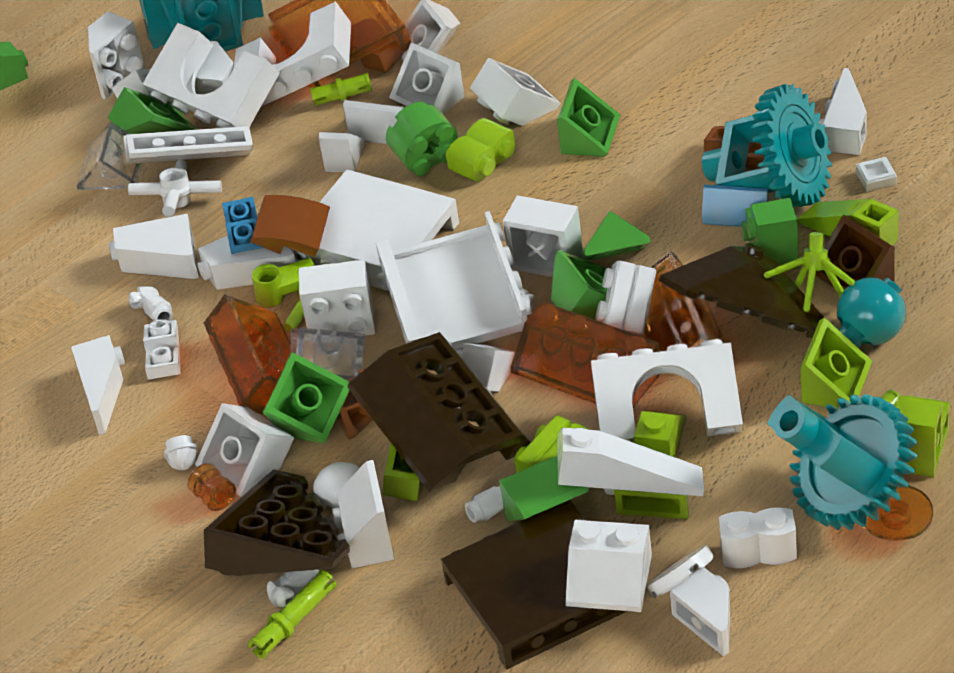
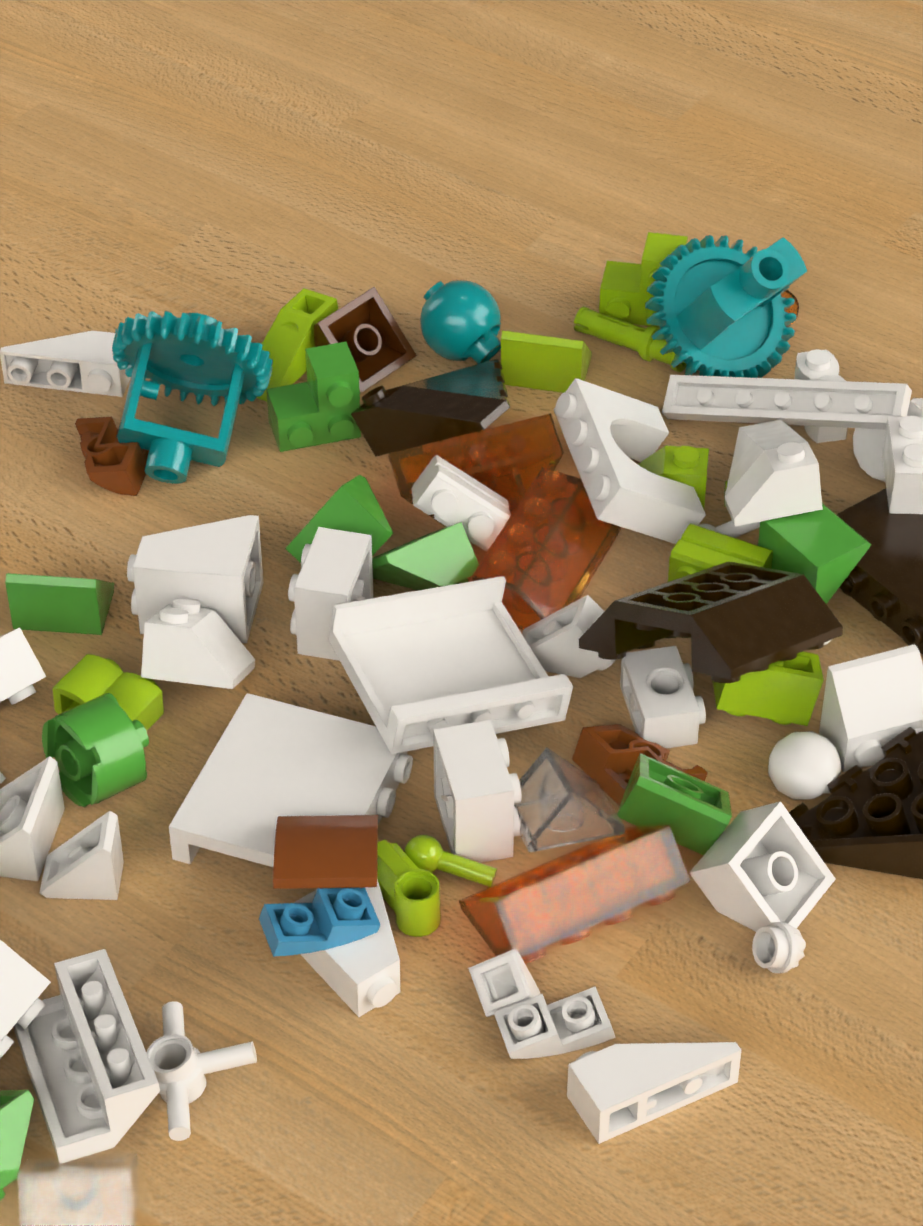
camera: 105 degrees left, 0 degrees up
white slope [109,214,199,279] -> none
white arm [128,286,173,321] -> none
clear orange wheel [187,463,236,511] -> none
dark azure slope [702,184,769,227] -> none
lime plant [764,232,855,312] -> none
none -> white slope [127,515,263,643]
none -> white slope [141,599,255,689]
none -> white slope [468,949,541,1017]
none -> white plate [662,375,912,430]

